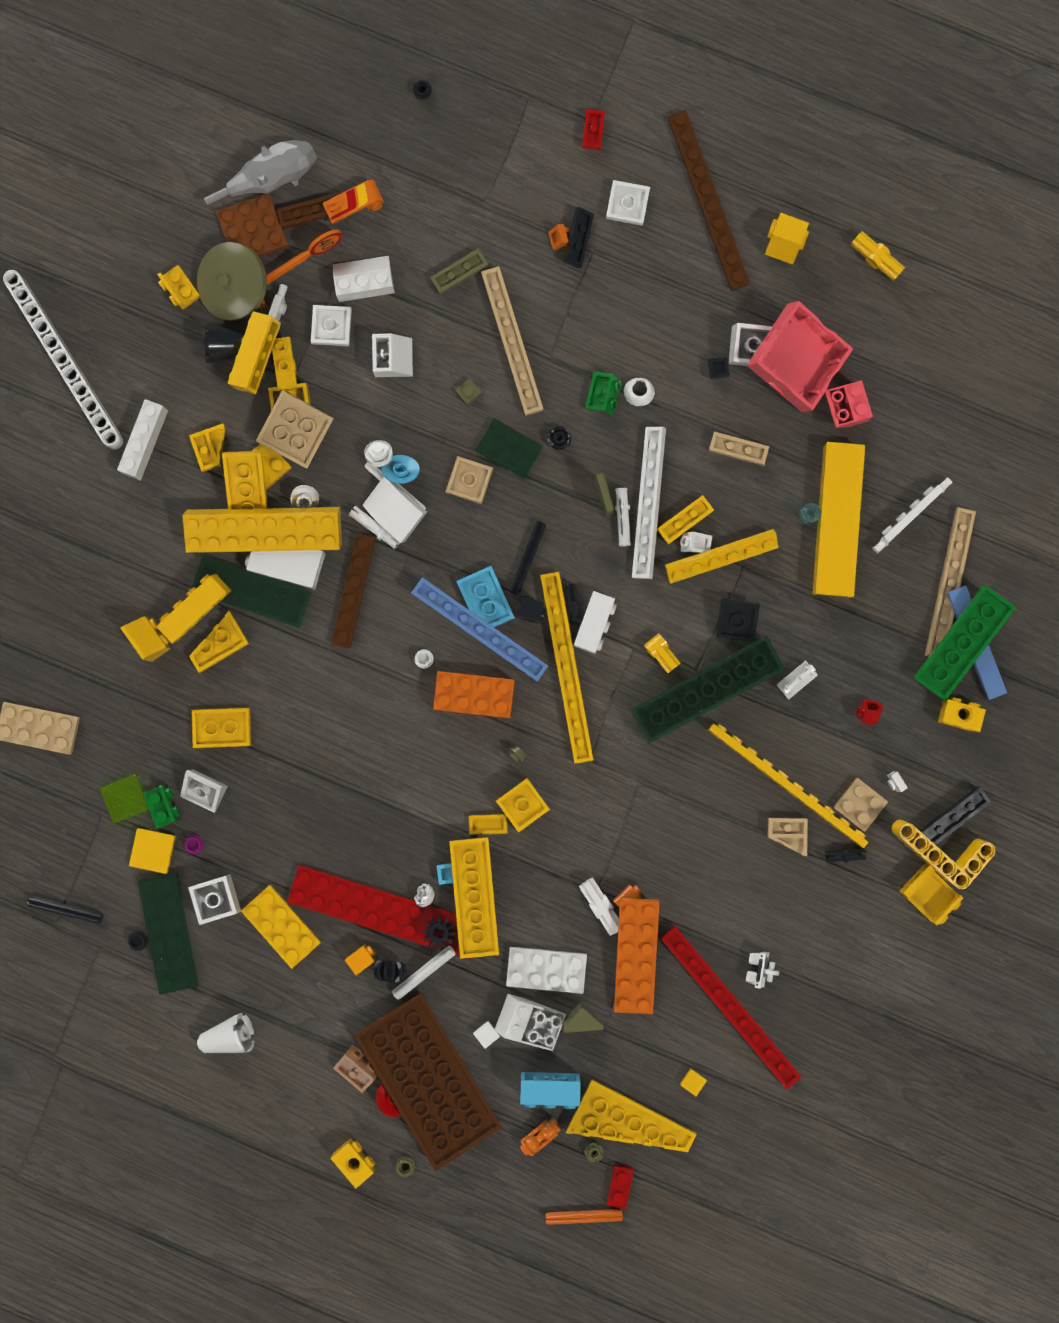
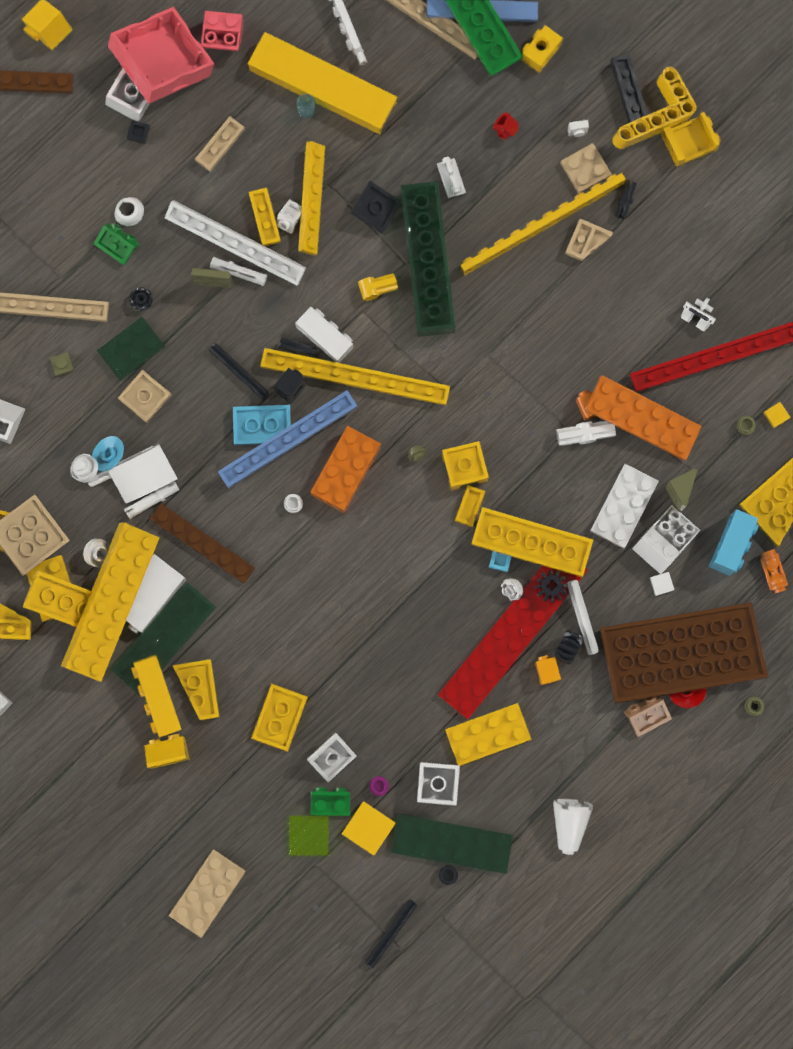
camera: 75 degrees left, 5 degrees down
yellow brick [330,1138,376,1189] -> none
none -> olive plate [736,416,756,435]

